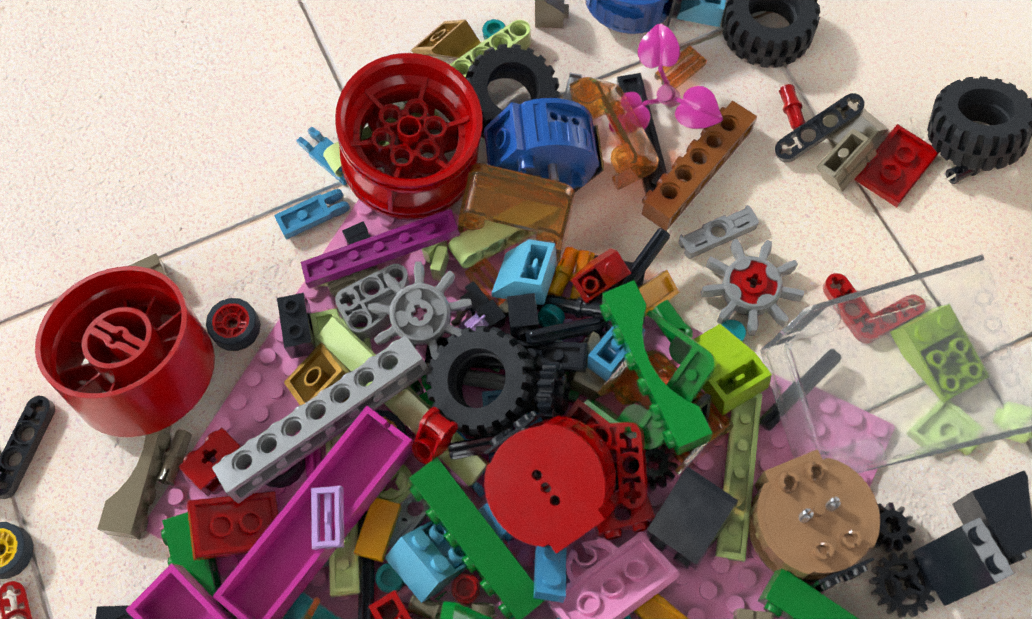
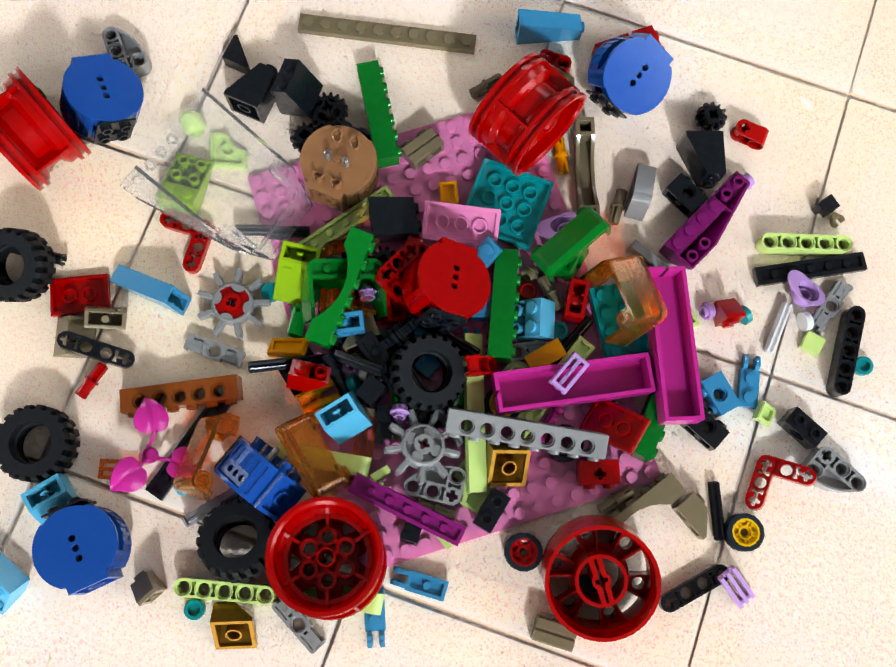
camera: 145 degrees left, 10 degrees up
none -> dark azure slope [110,264,192,315]
none -> lavender plate [358,285,377,301]
none -> dark tan slope [672,492,708,540]
none -> black axle [708,481,726,541]

